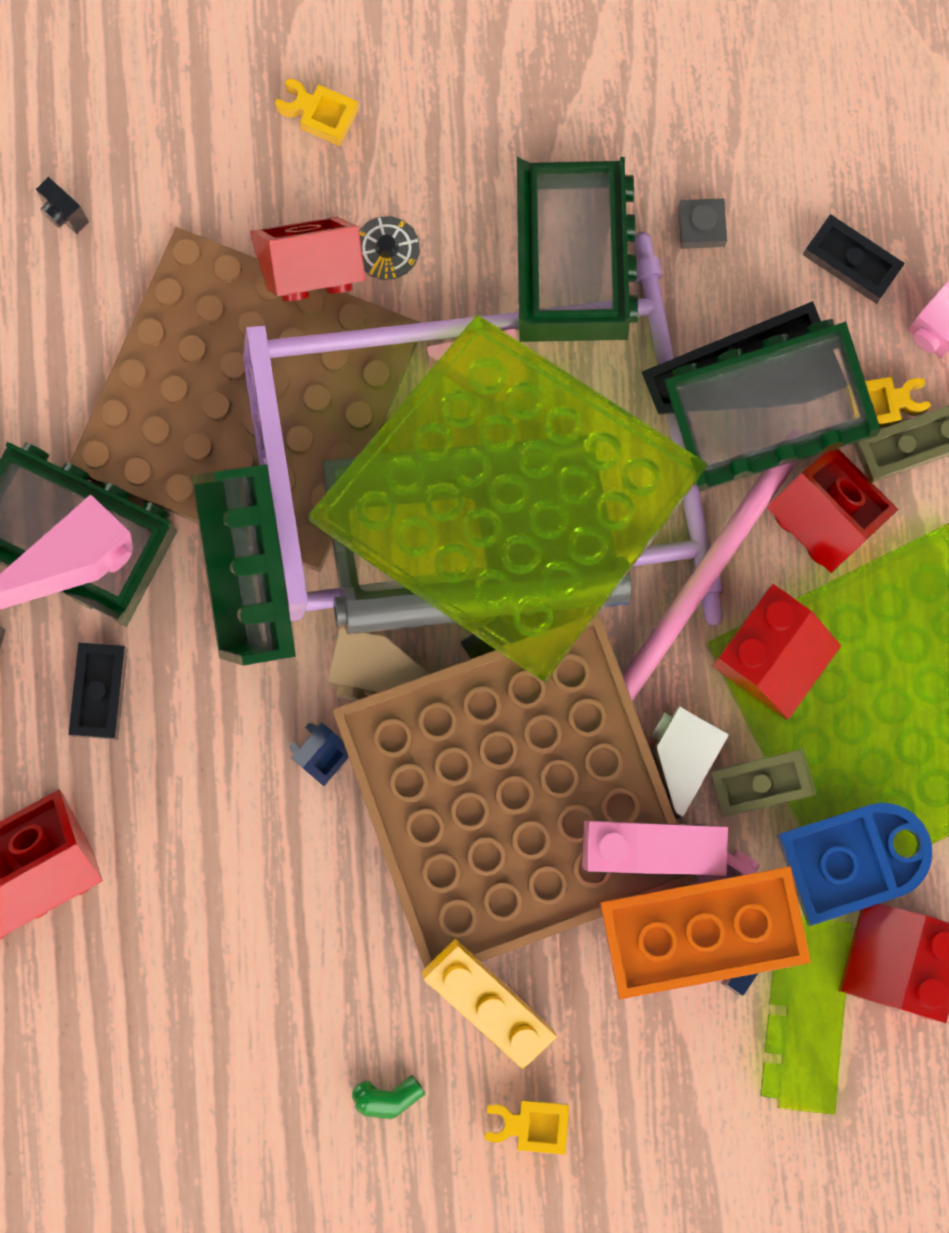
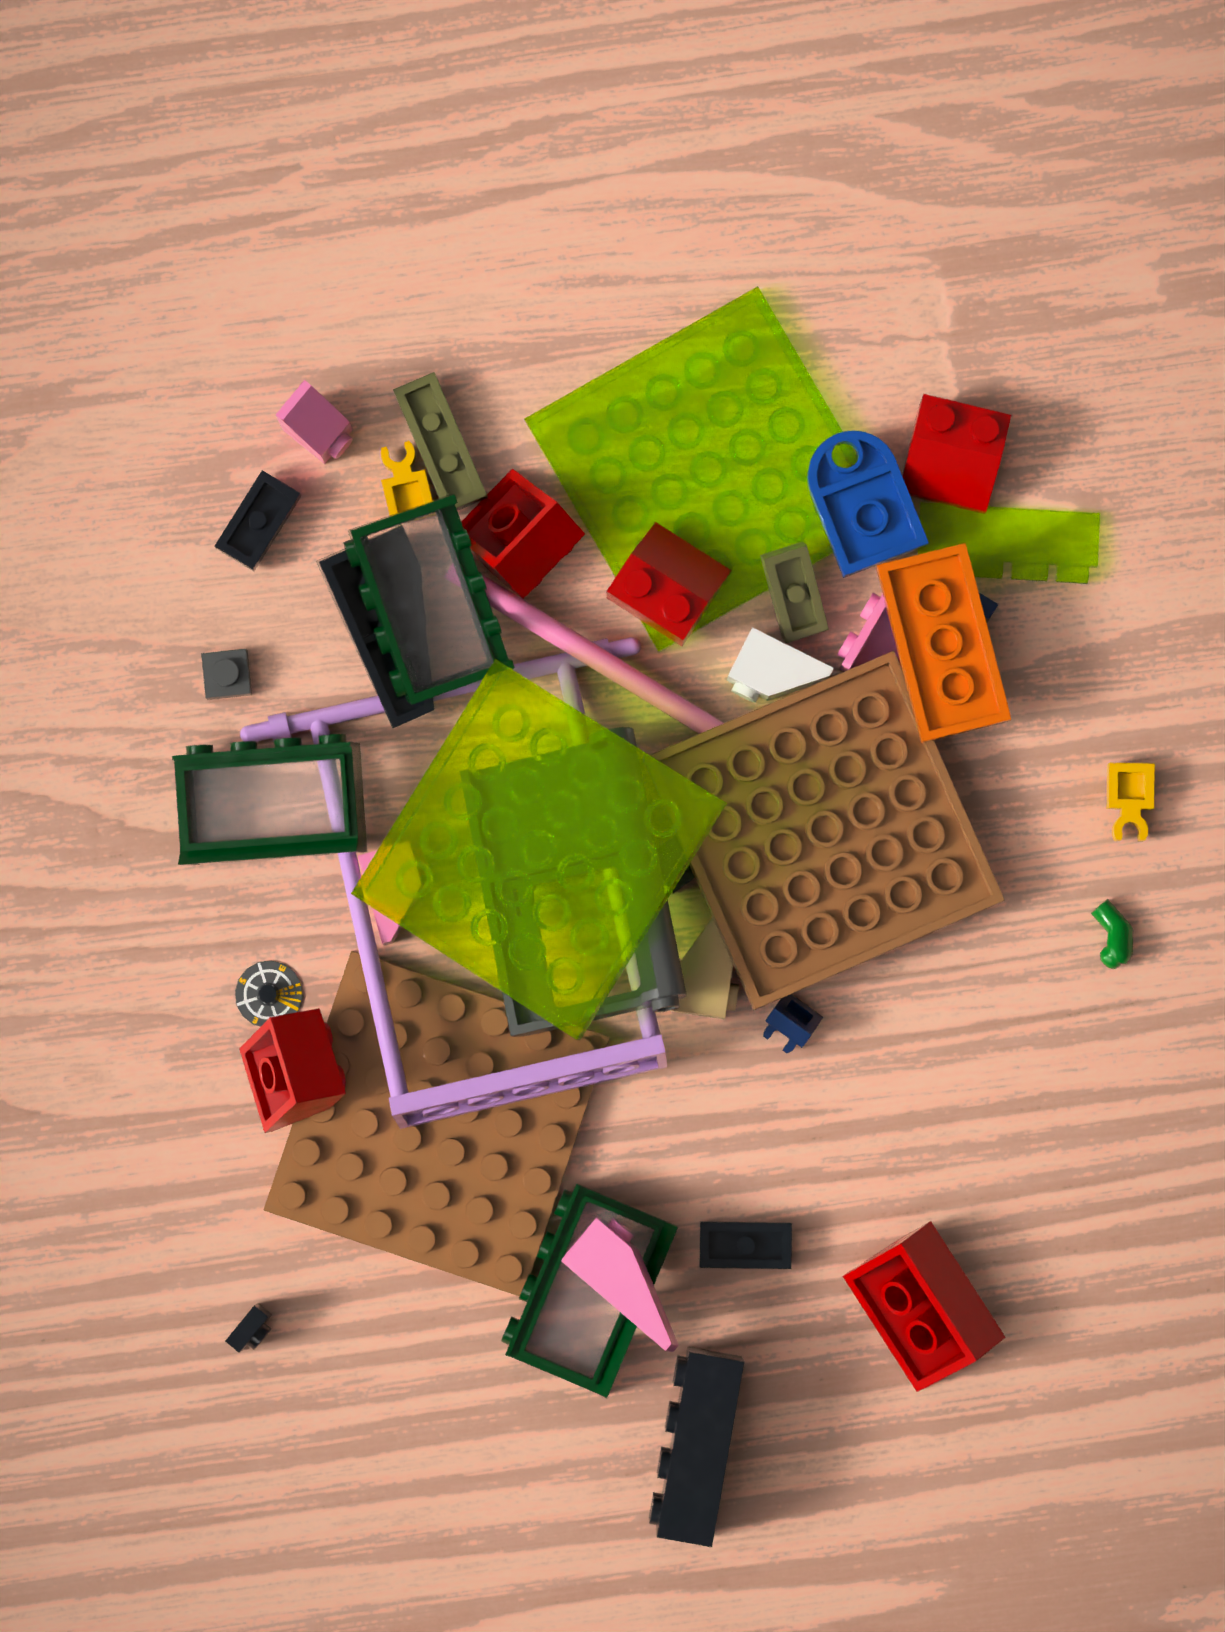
camera: 90 degrees left, 5 degrees up
dark green window [191,464,296,666] -> none
yellow plate [275,79,359,147] -> none
yellow plate [421,938,557,1069] -> none
bright pink slope [582,821,728,875] -> none

